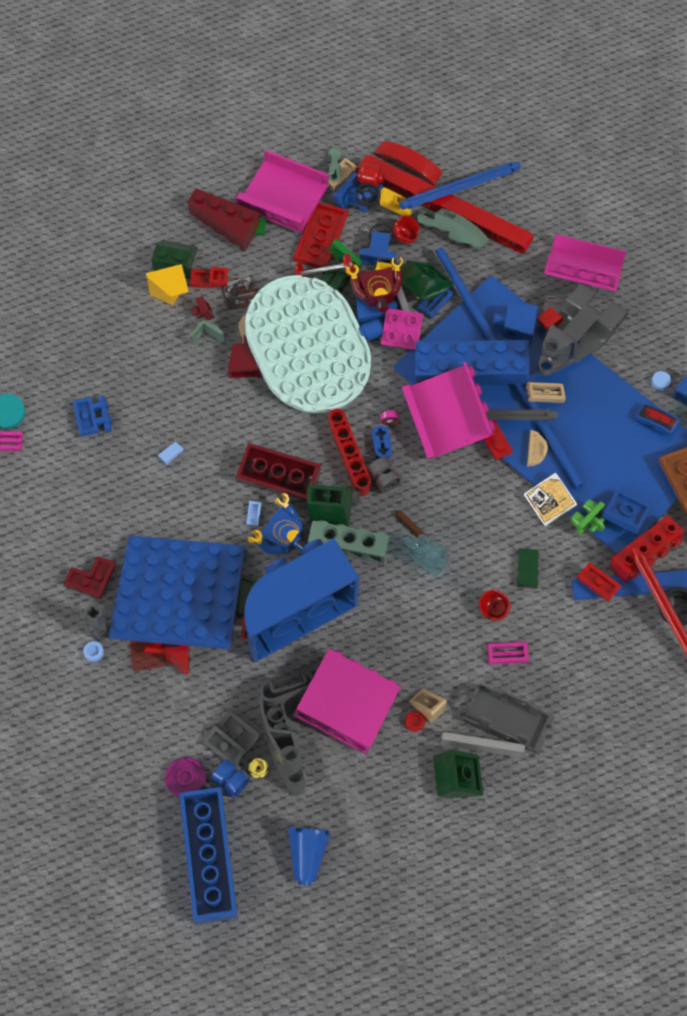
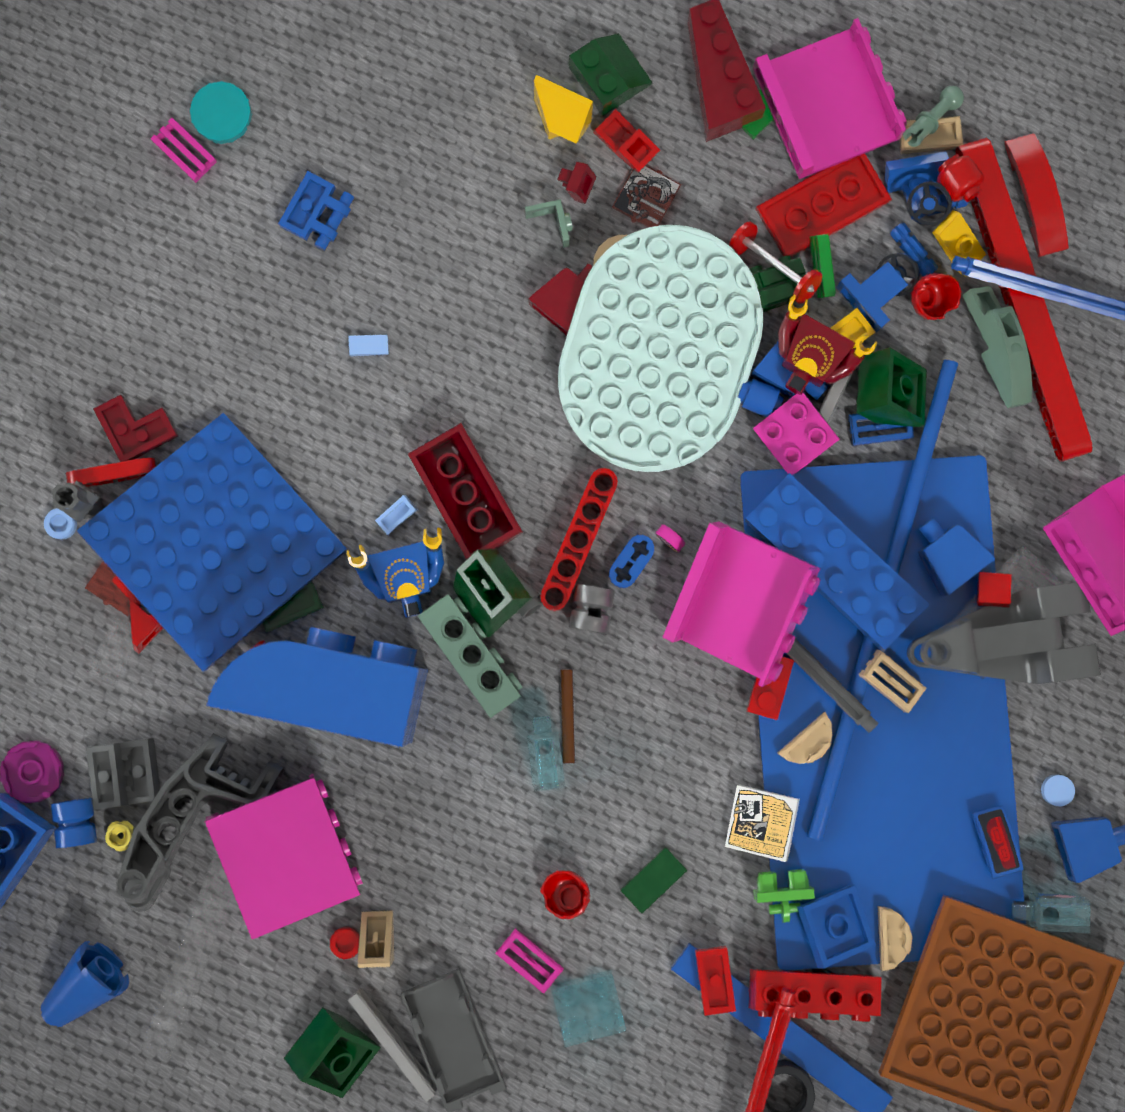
camera: 40 degrees right, 20 degrees up
none -> red beam [65,458,156,487]
none -> clear light blue hinge [551,970,627,1048]
none -> tan tile [878,906,912,971]
none -> blue axle [890,223,938,277]

